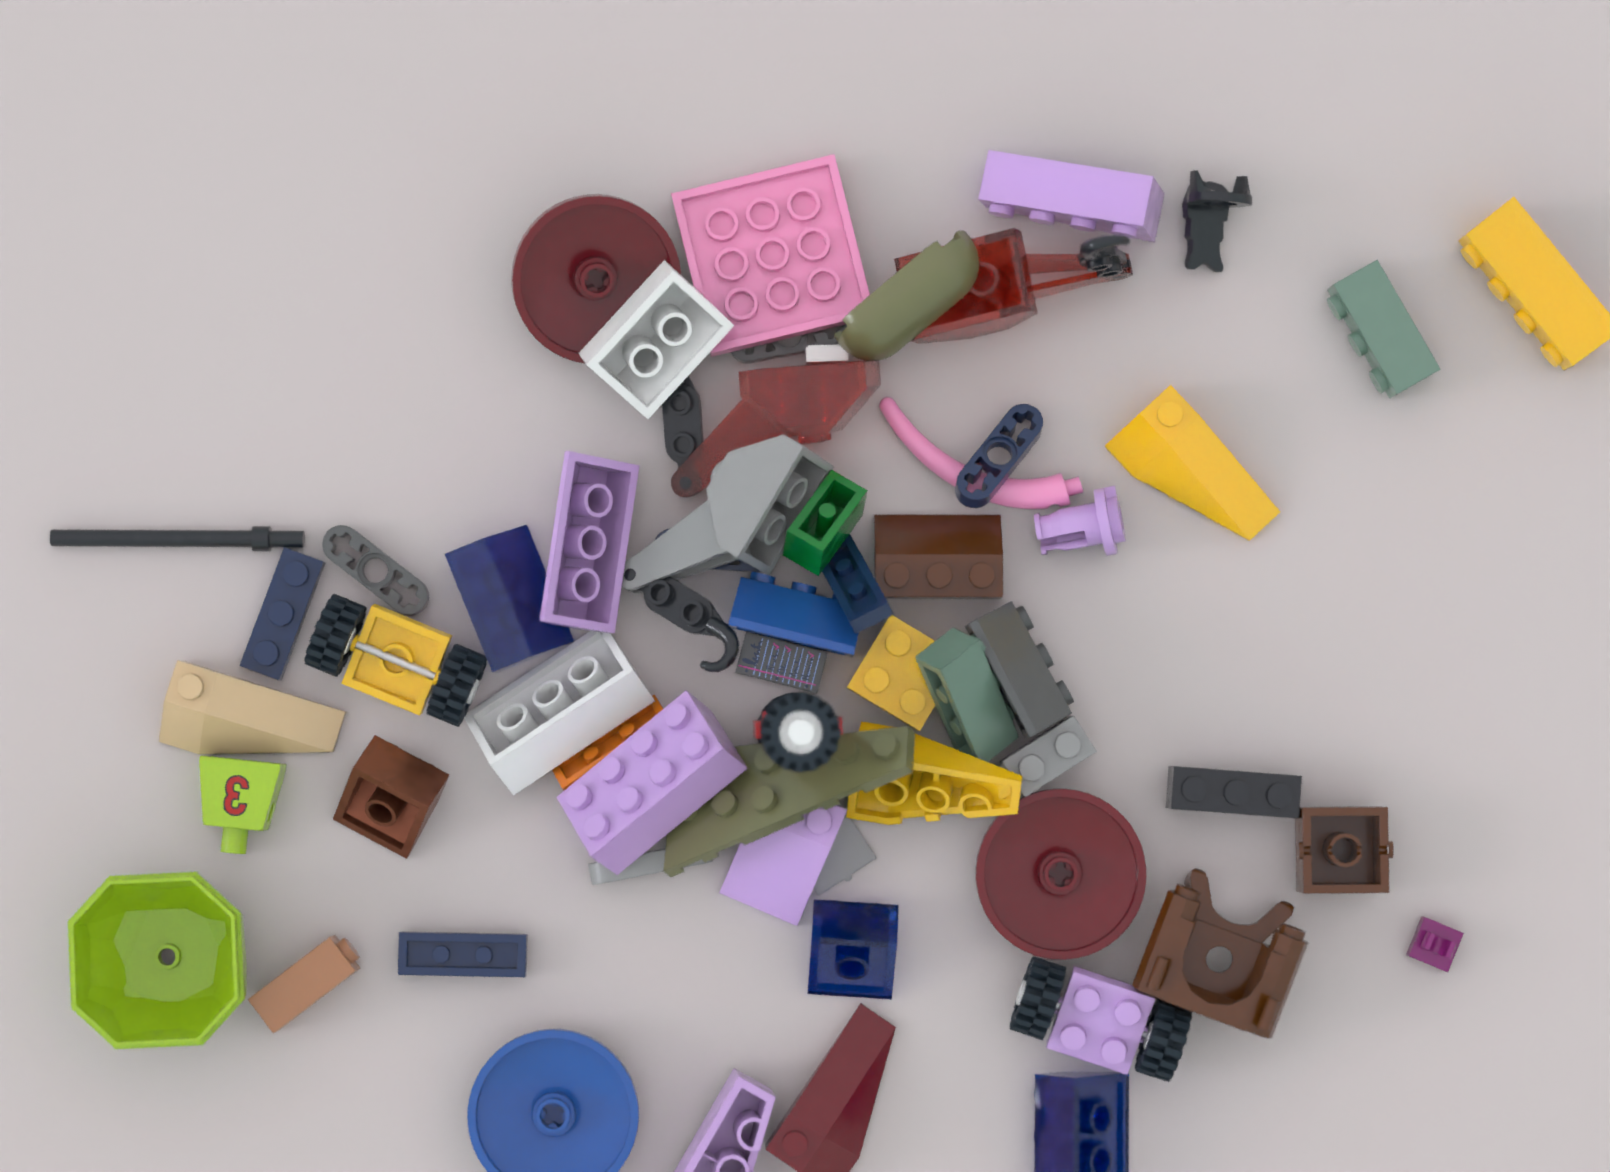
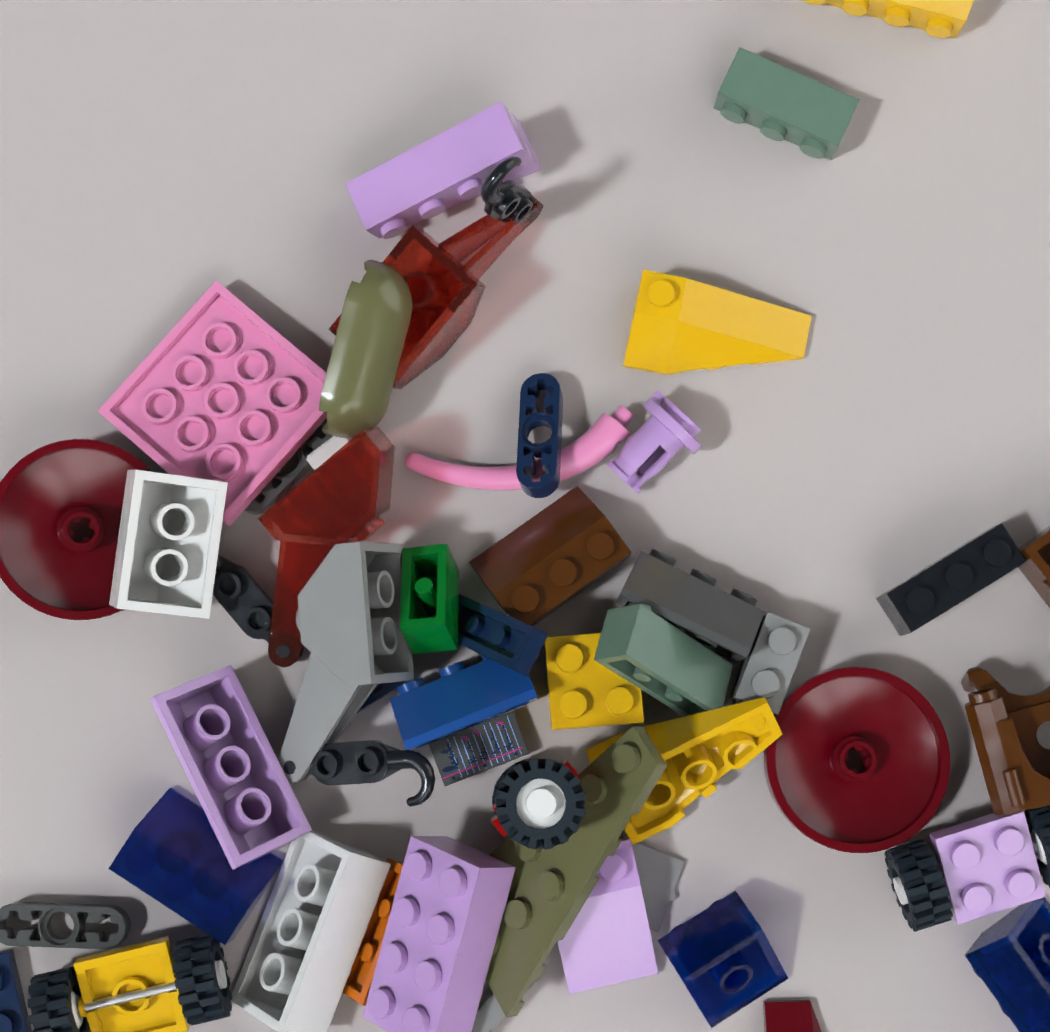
camera: 30 degrees left, 5 degrees down
black hair [1182,170,1252,272] -> none

